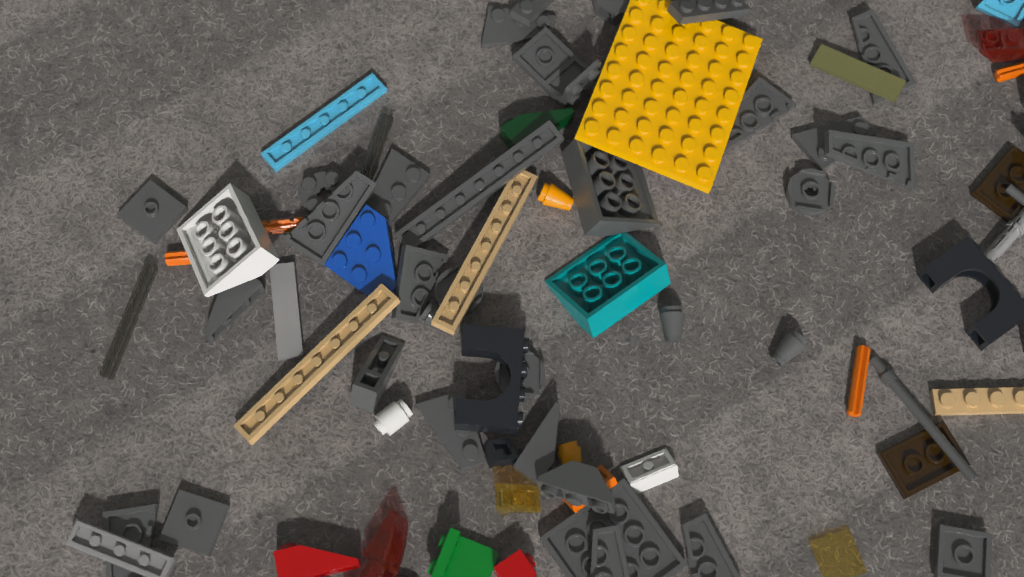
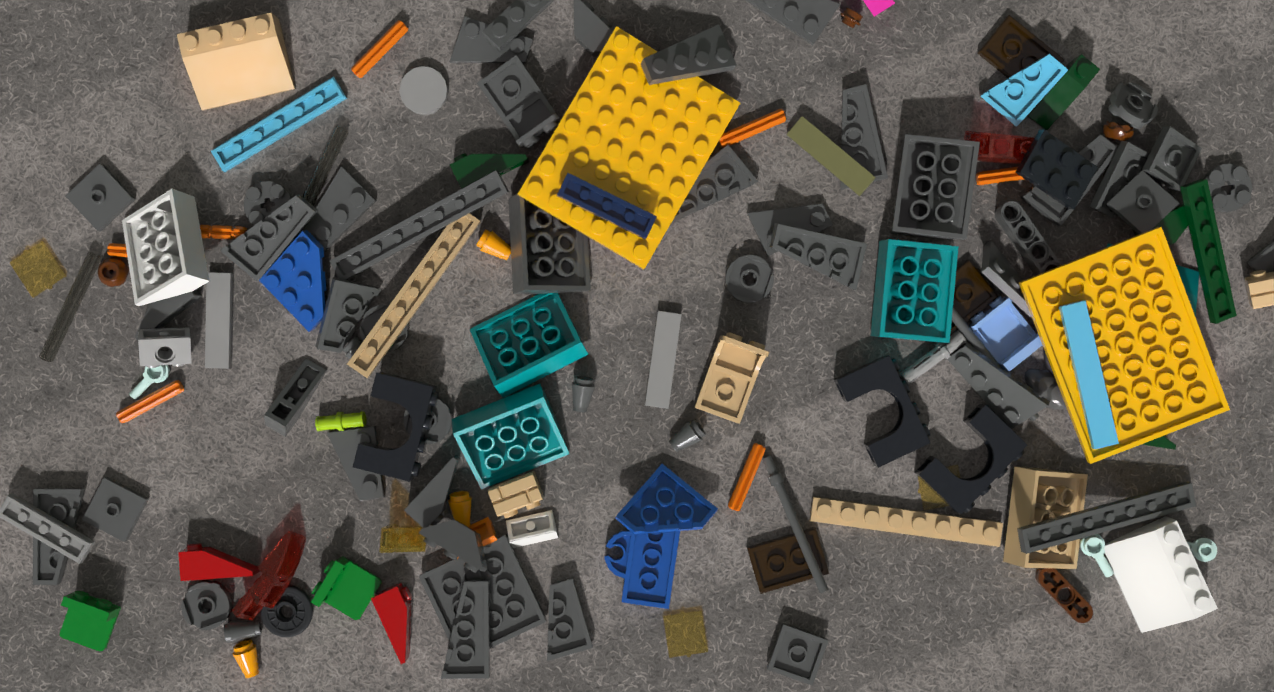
camera: 10 degrees right, 20 degrees up
tan plate [233,283,400,445] -> none
white brick [373,399,413,436] -> none
black tile [483,438,518,468] -> none
none -> clear yellow piece [10,241,66,298]
none -> reddish brown plate [98,257,129,287]
none -> orange axle [116,380,184,423]
none -> light aqua plate [129,365,170,400]
none -> light grey brick [138,327,192,368]
none -> tan slope [177,12,295,110]
none -> lime pin [315,411,367,431]
none -> orange axle [351,20,408,78]
none -> light grey tile [399,66,448,115]
none -> teal slope [451,383,570,489]
none -> tan brick [488,471,544,518]
none -> dark blue plate [557,173,657,239]
none -> blue plate [604,530,680,609]
none -> blue plate [615,464,718,534]
none -> light grey tile [645,311,682,409]
none -> tan bracket [694,333,769,424]
none -> orange axle [719,109,786,148]
none -> teal slope [871,239,959,343]
none -> dark grey slope [891,134,980,240]

